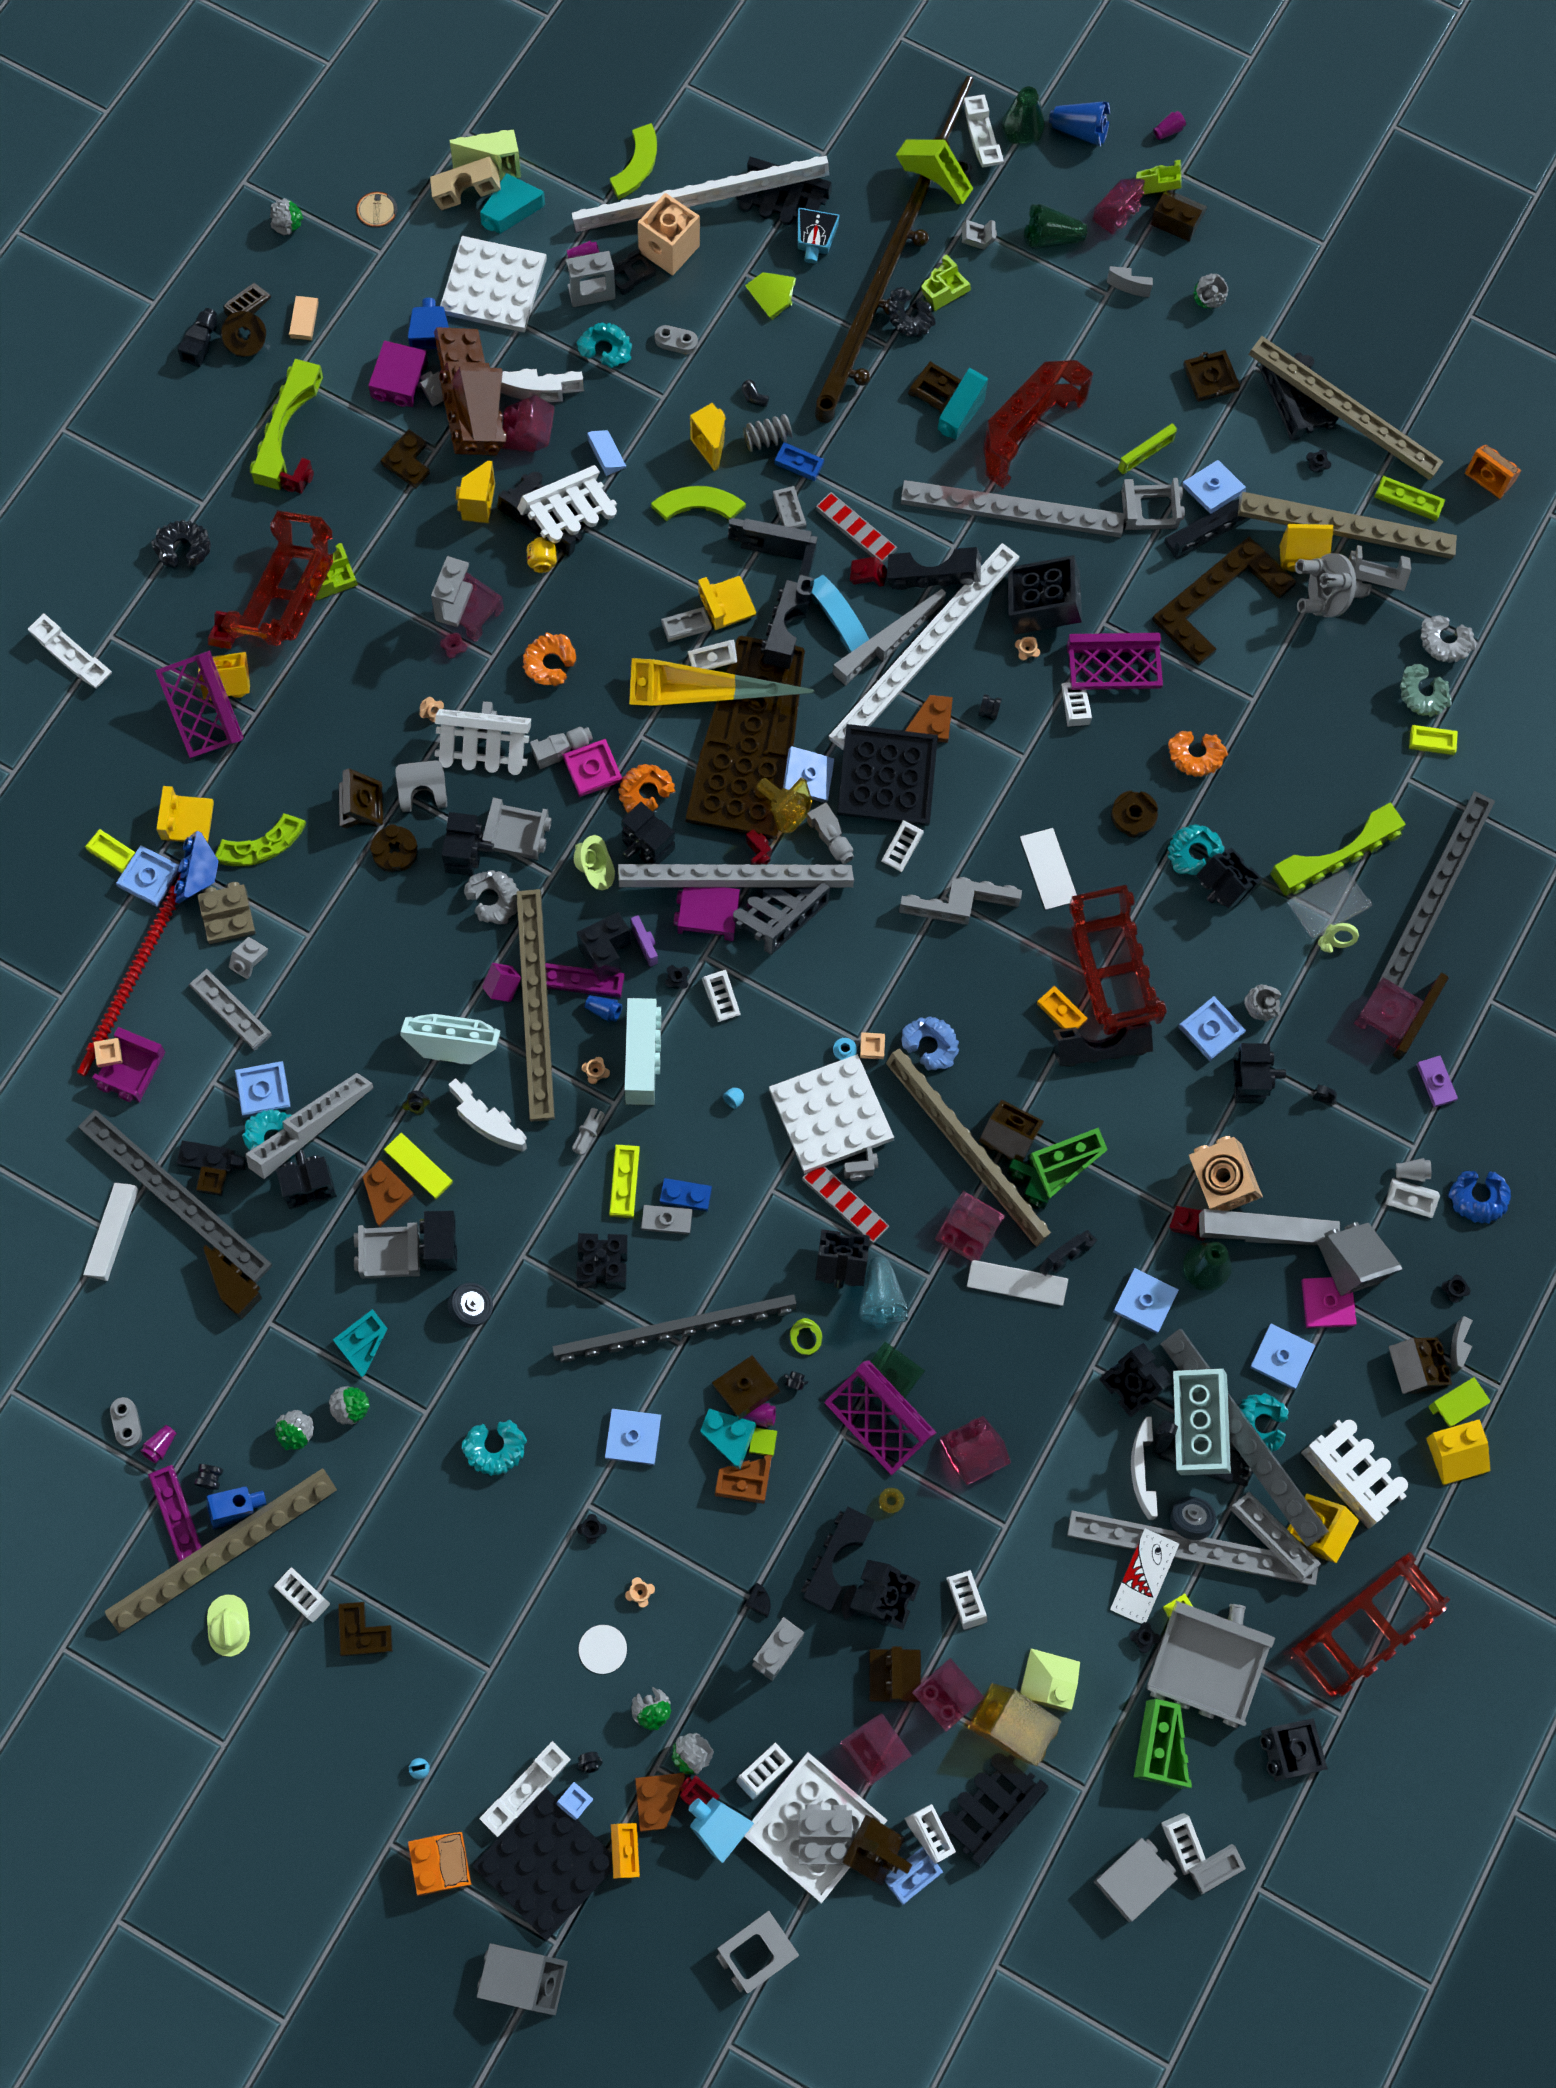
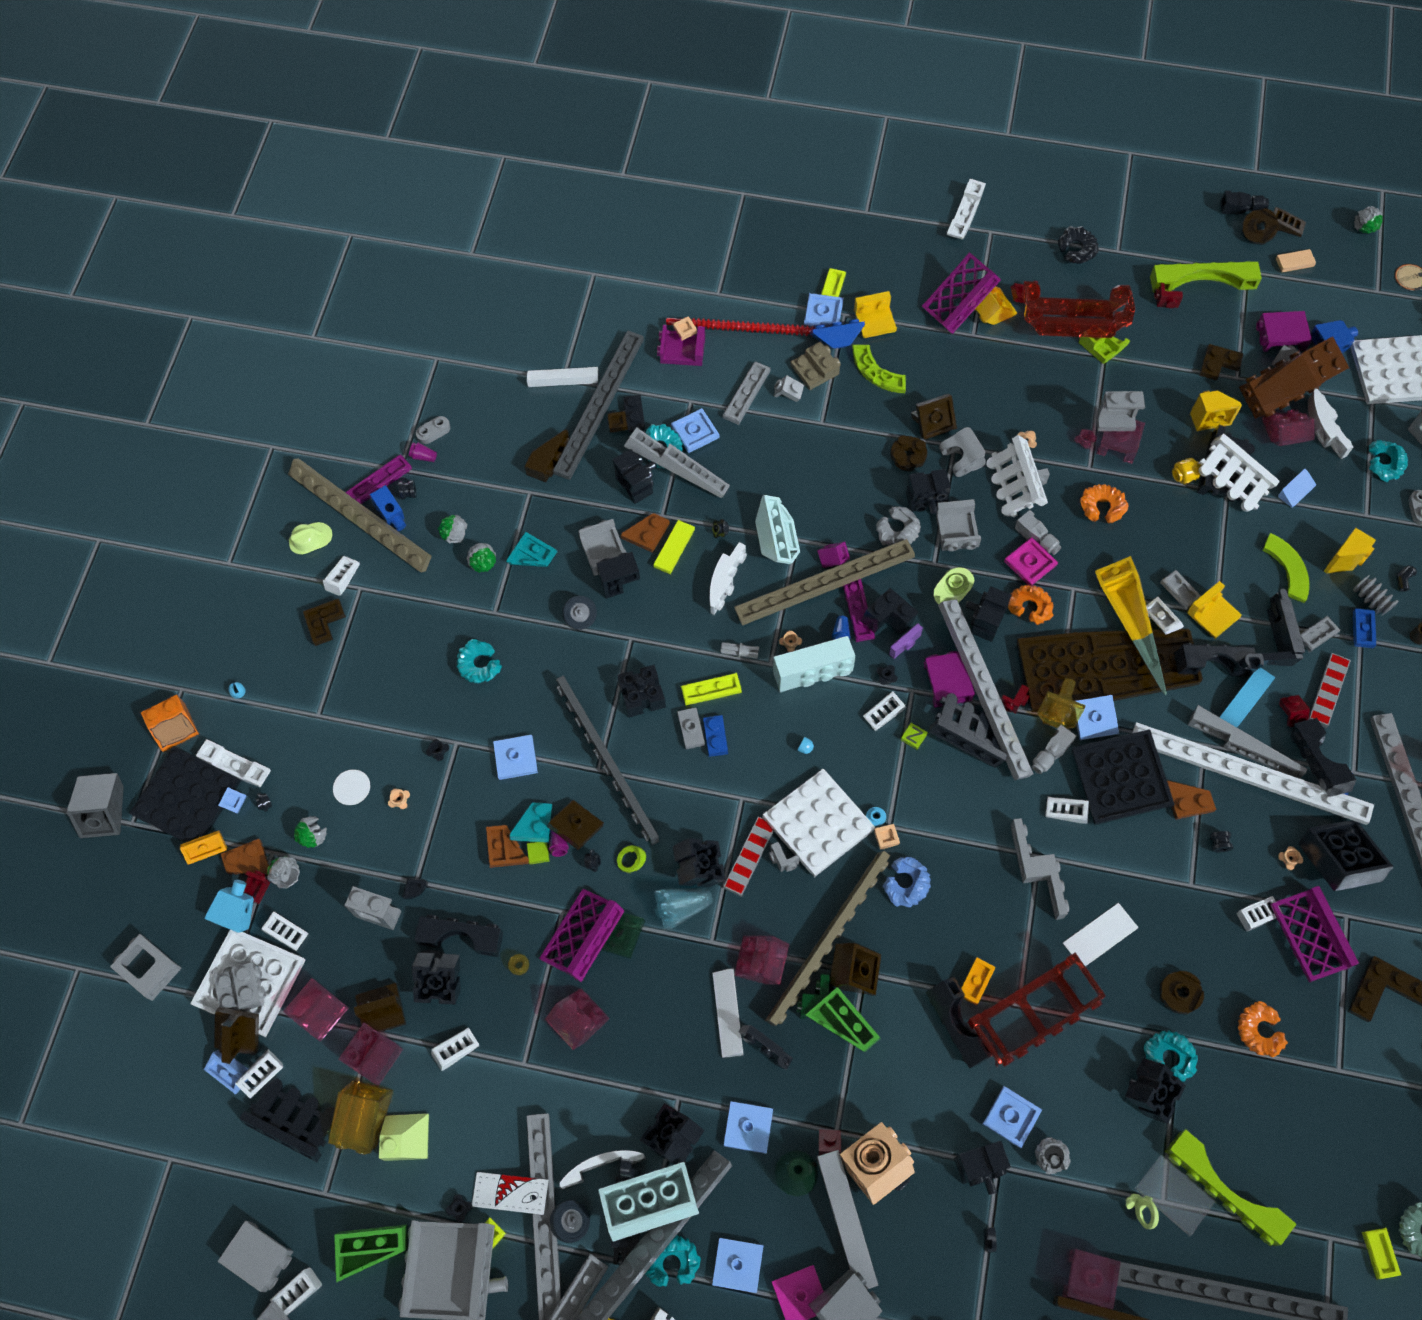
camera: 80 degrees right, 5 degrees down
none -> lime tile [901,723,928,750]

